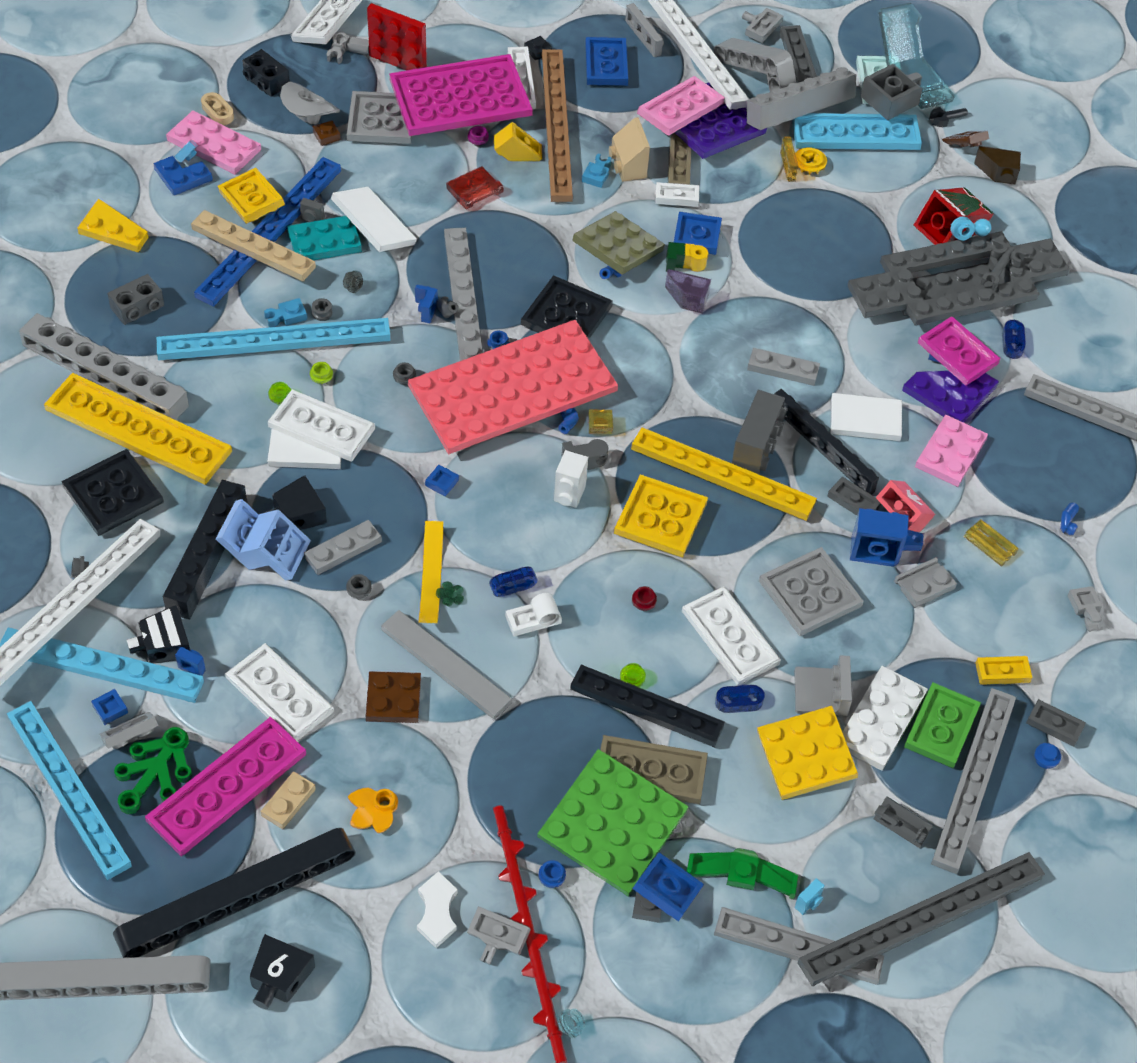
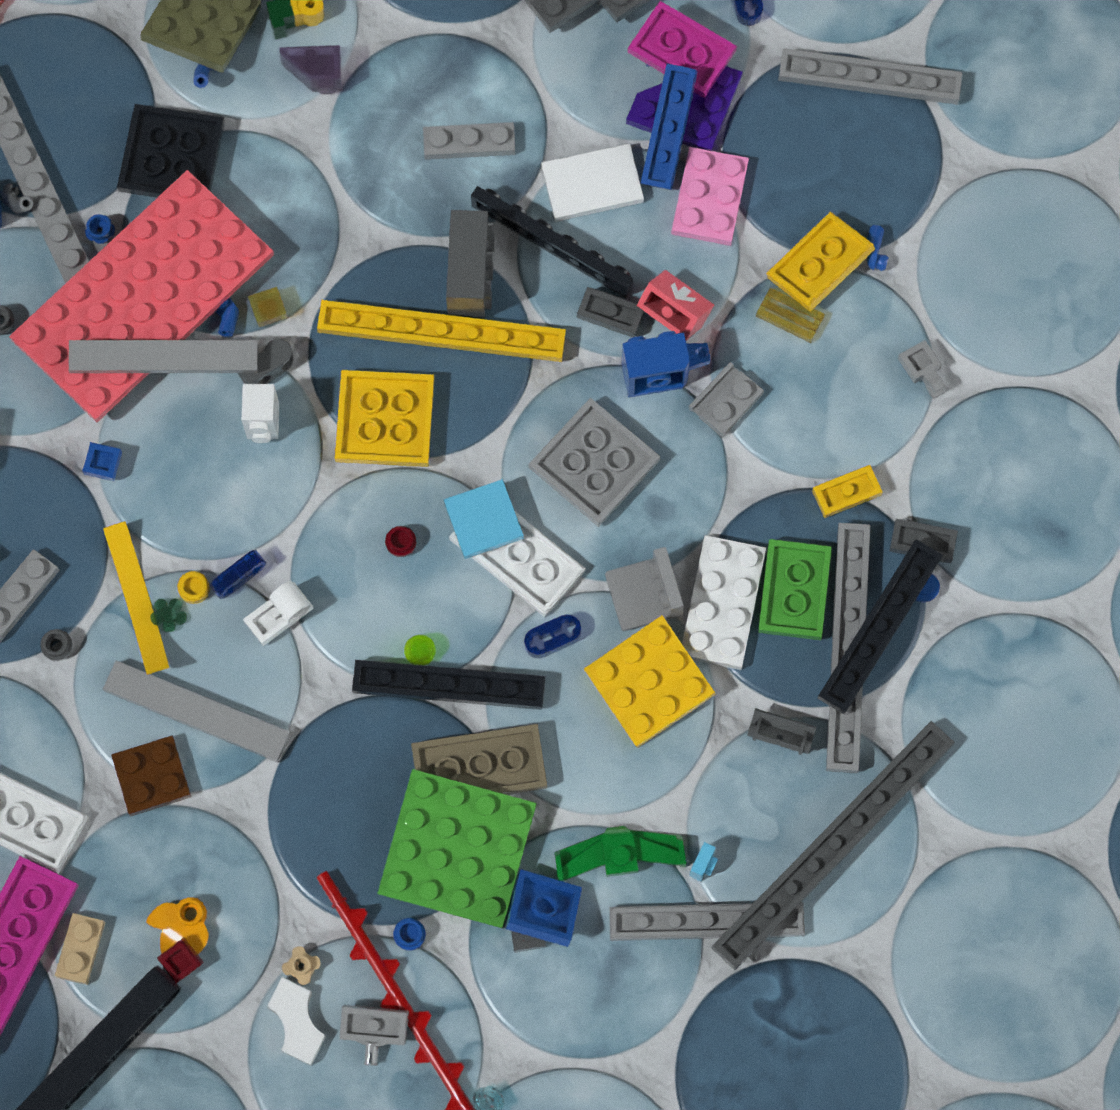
camera: 15 degrees left, 20 degrees up
none -> light grey tile [68,340,258,373]
none -> dark red tile [157,937,204,983]
none -> yellow tile [177,571,210,604]
none -> tan plate [282,946,321,985]
none -> medium azure tile [443,479,524,559]
none -> blue plate [641,63,698,190]
none -> yellow tile [766,211,875,312]
none -> black plate [817,539,943,715]

